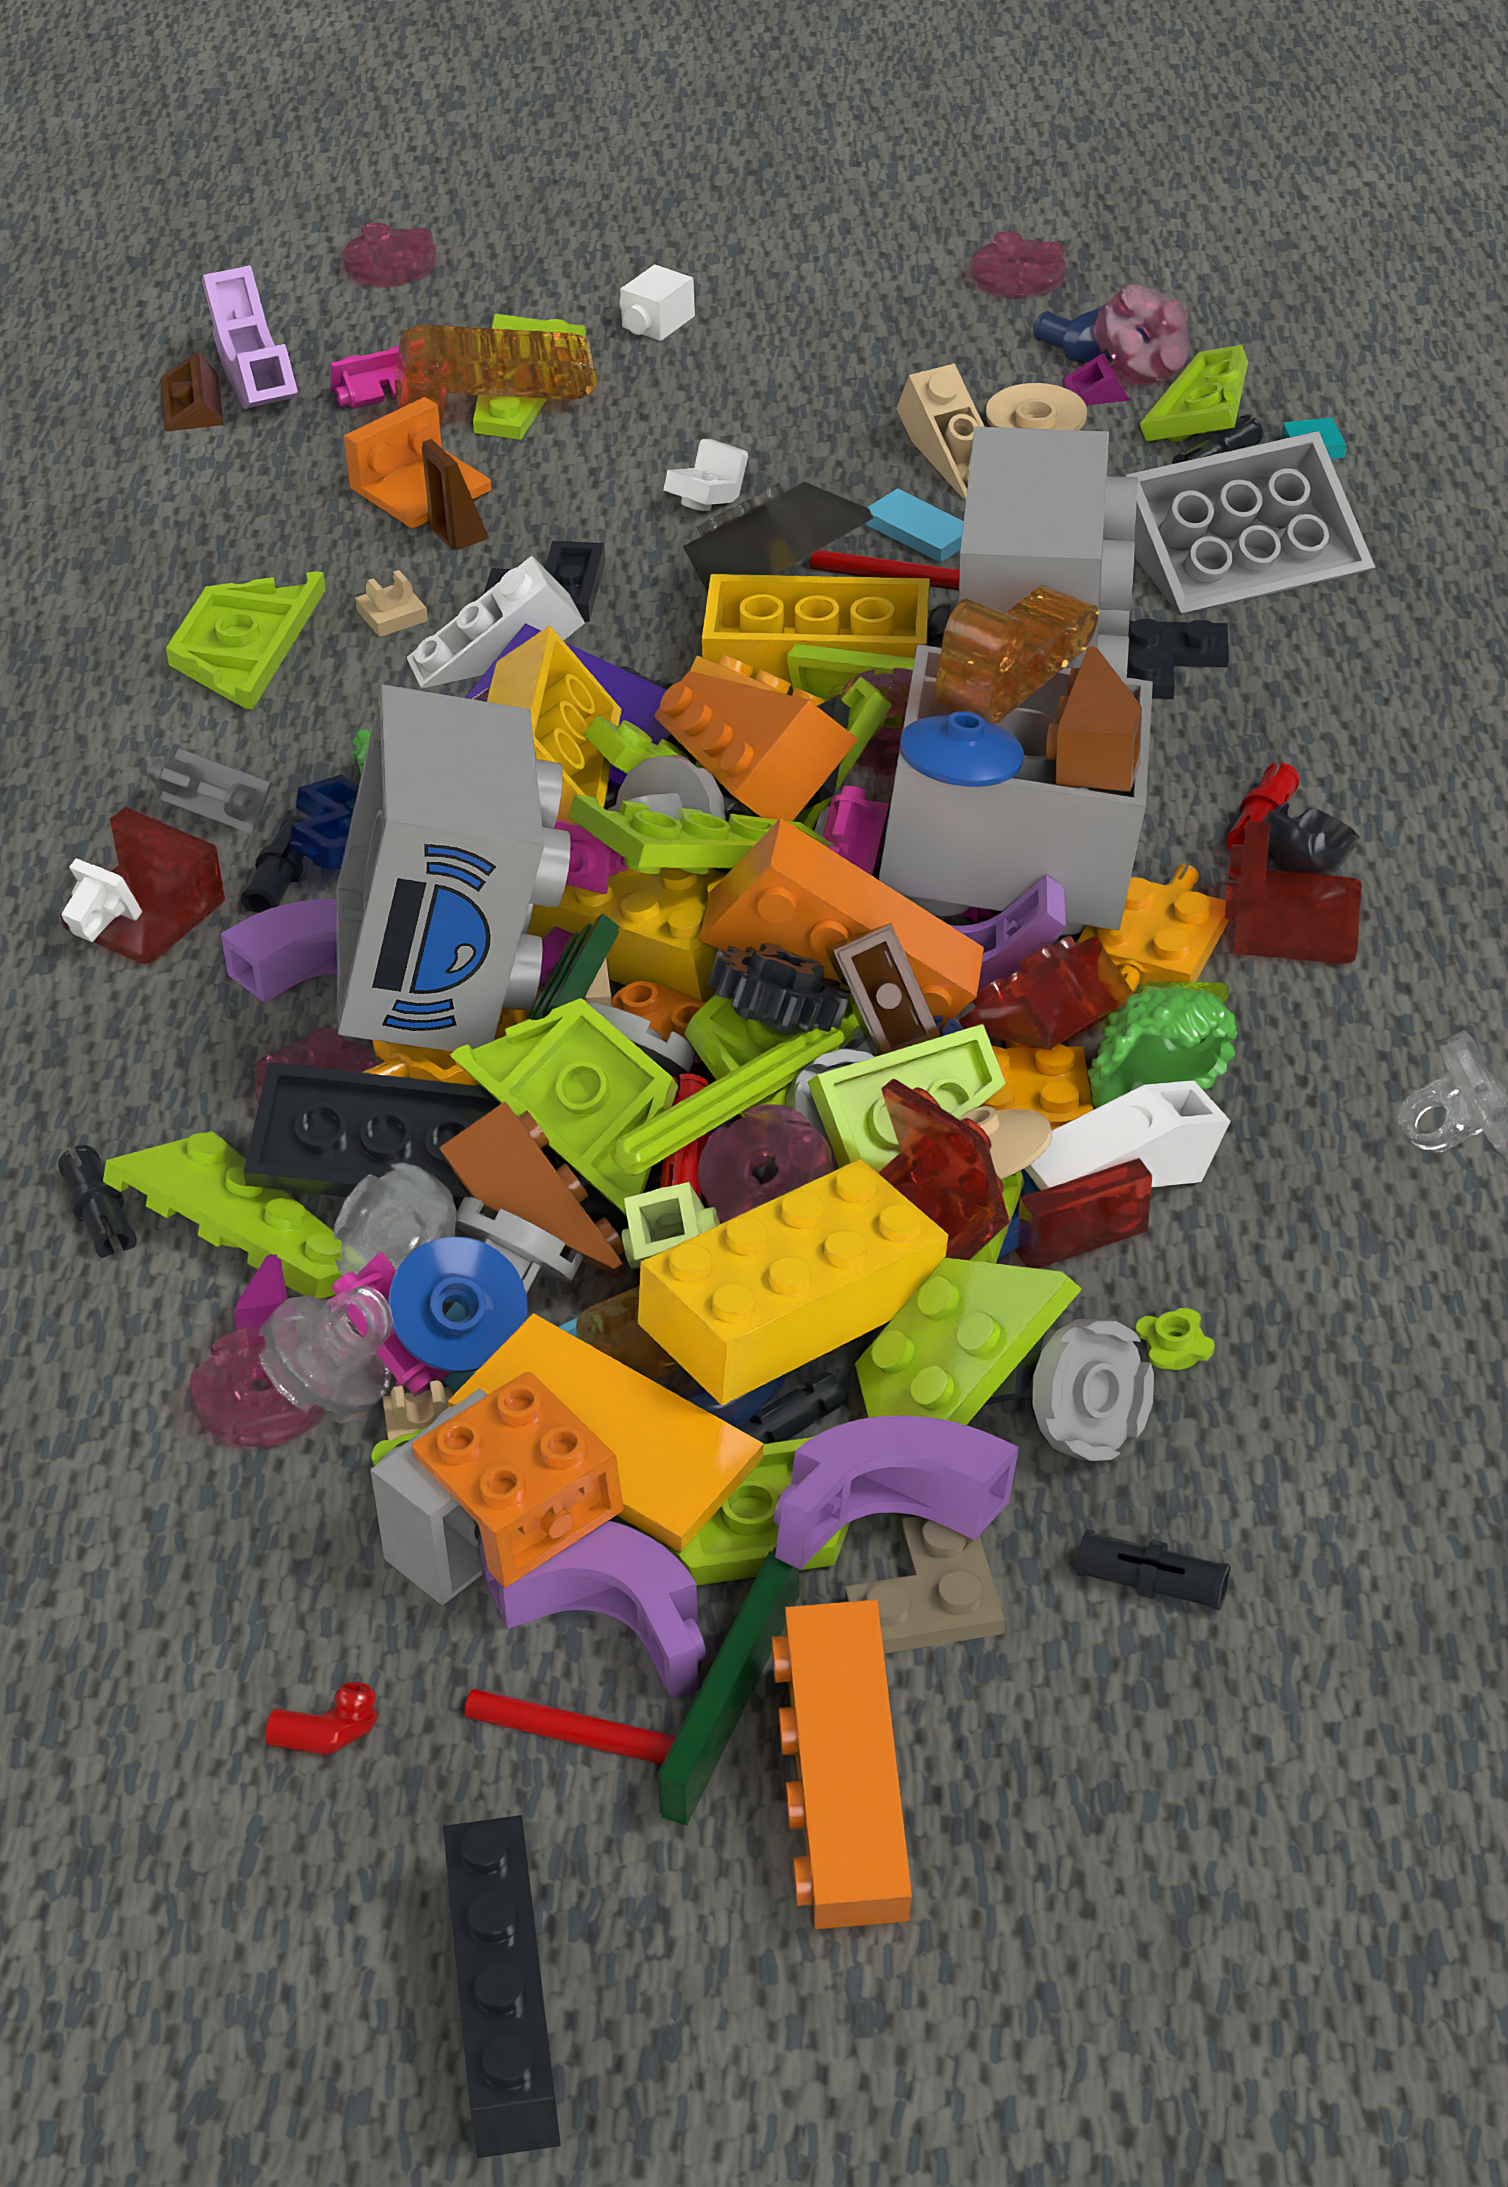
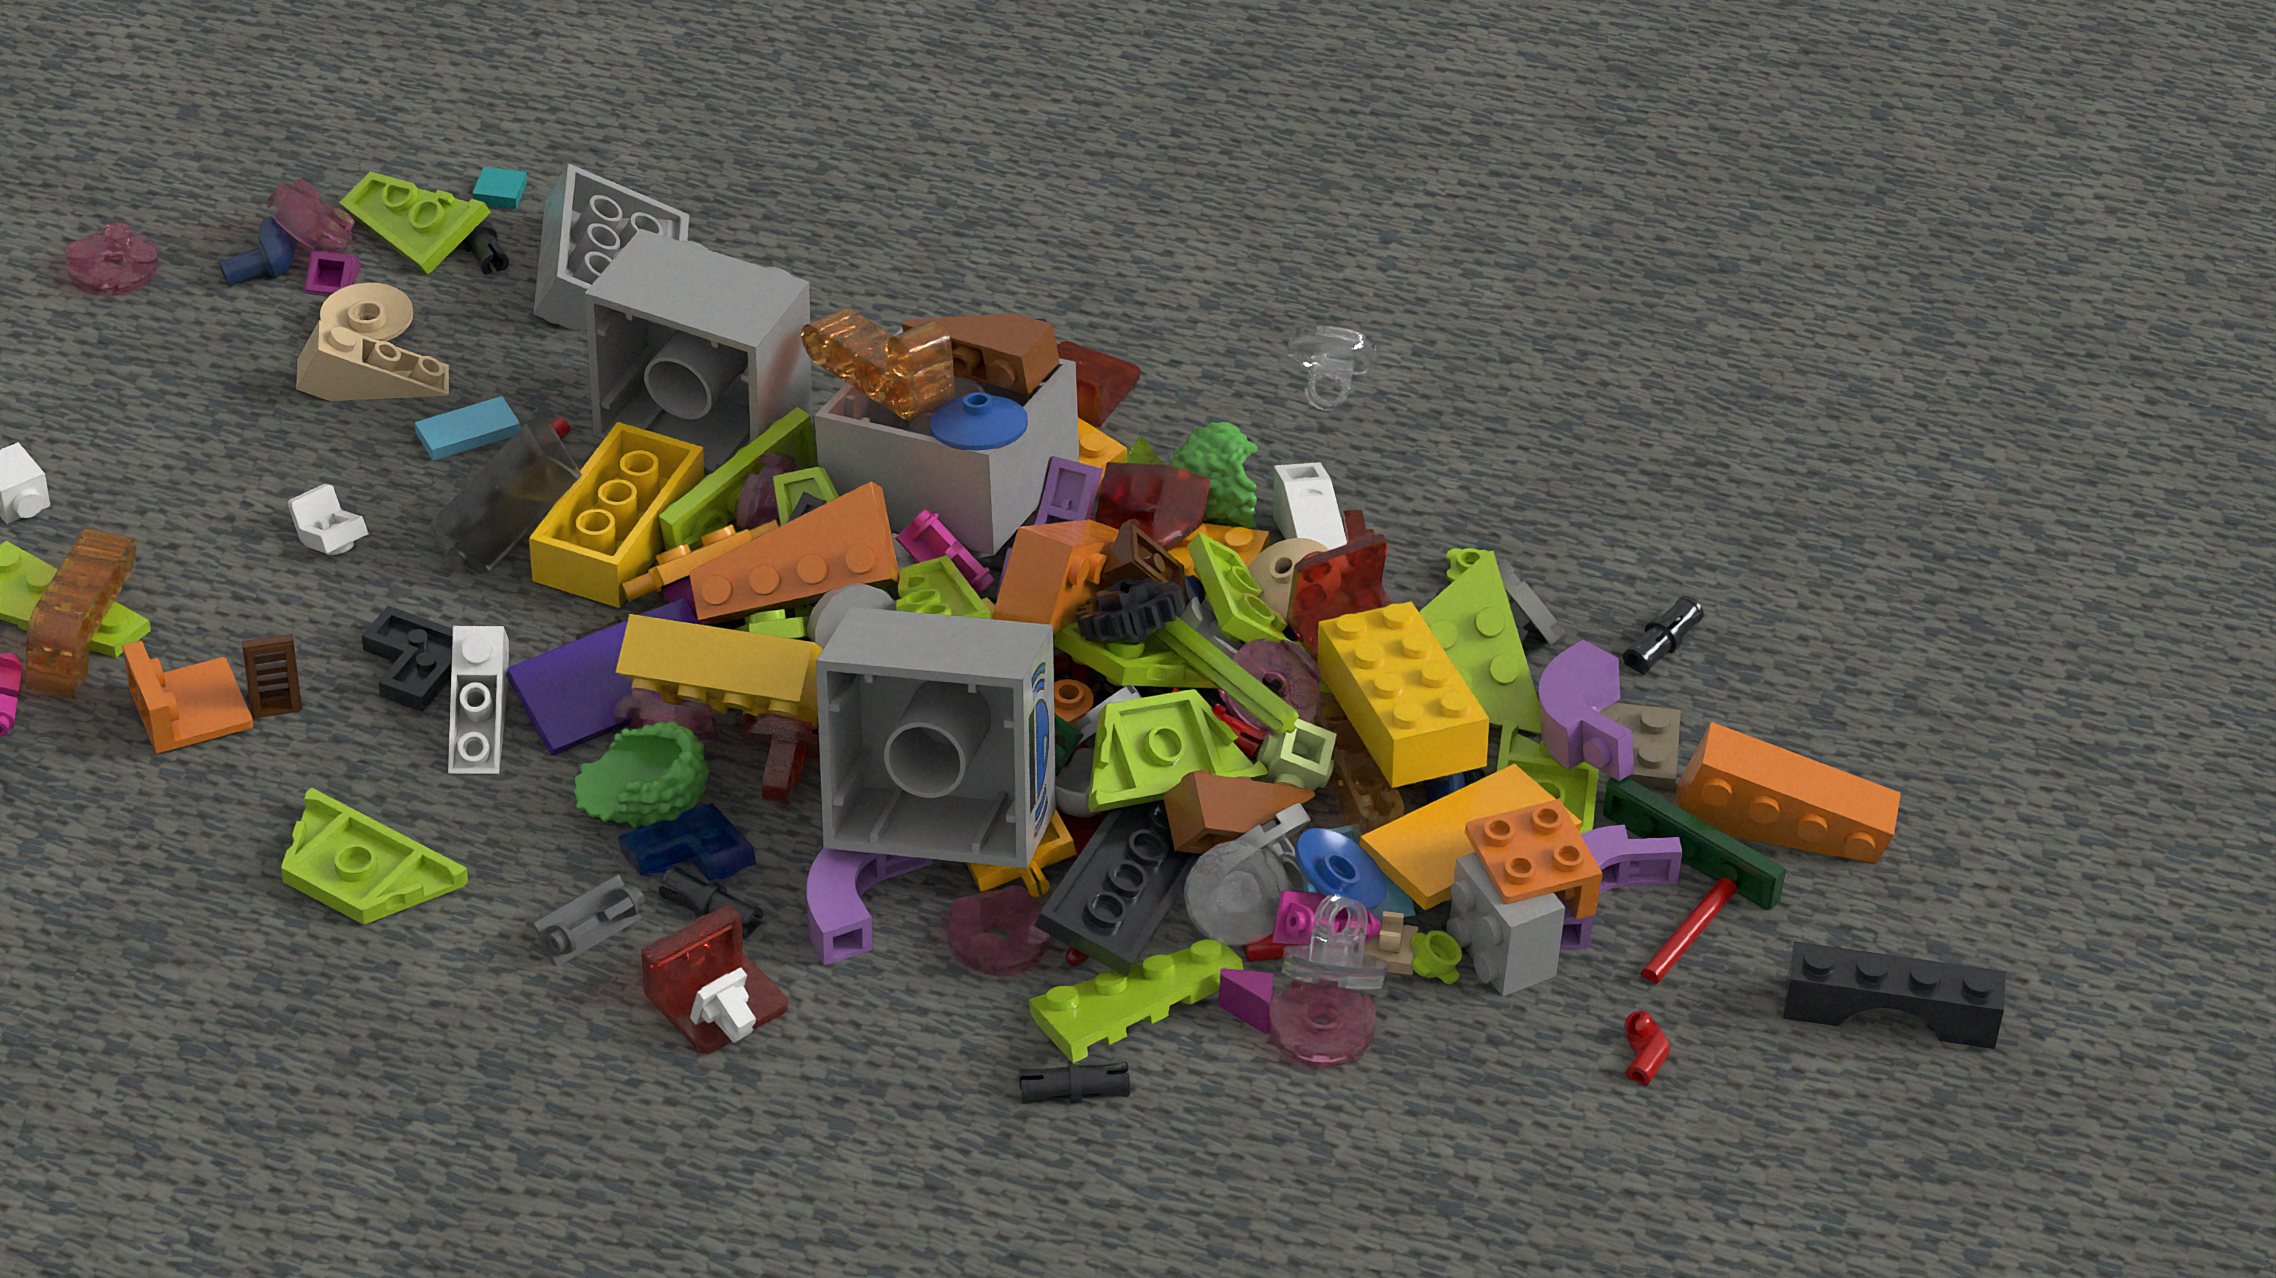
camera: 75 degrees left, 0 degrees up
tan tile [355,570,428,637] -> none

